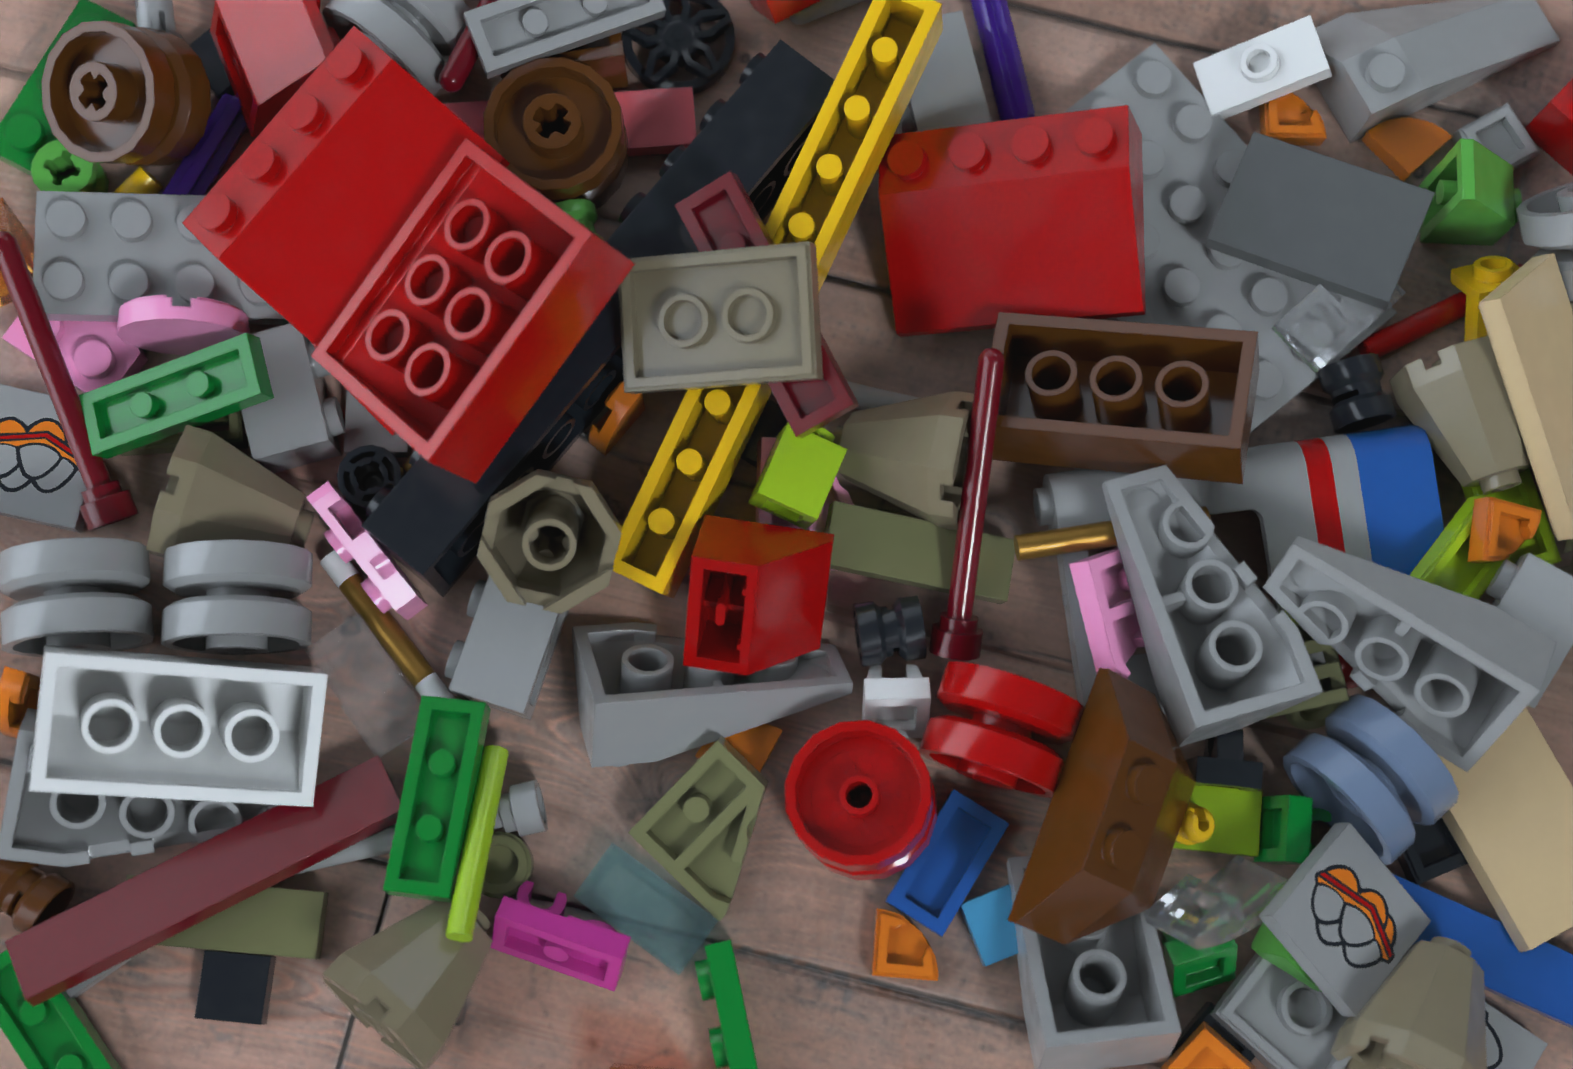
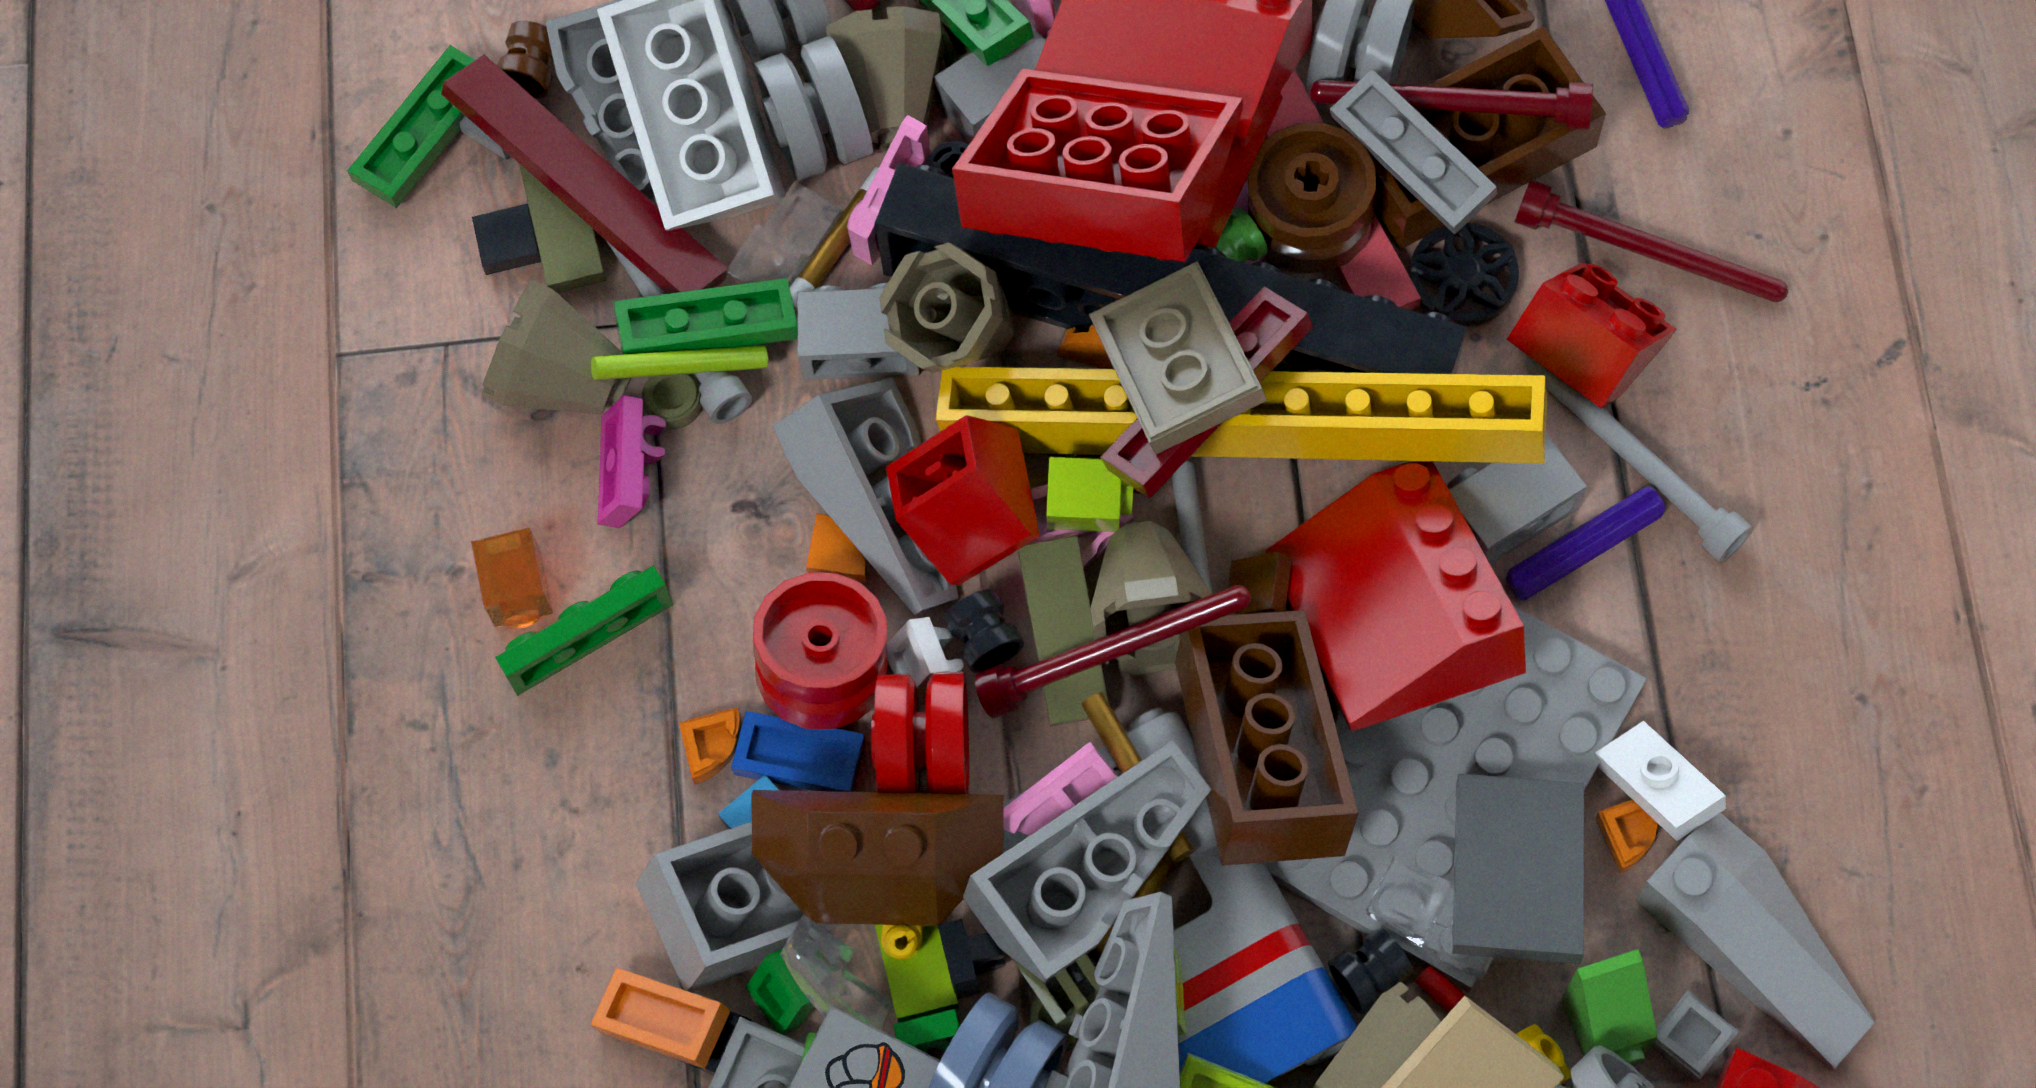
camera: 80 degrees right, 10 degrees down
clear light blue tile [573,842,718,975] -> none
olive wing [628,736,769,921] -> none
orange tile [1361,118,1453,182] -> none
none -> reddish brown tile [1228,552,1291,615]

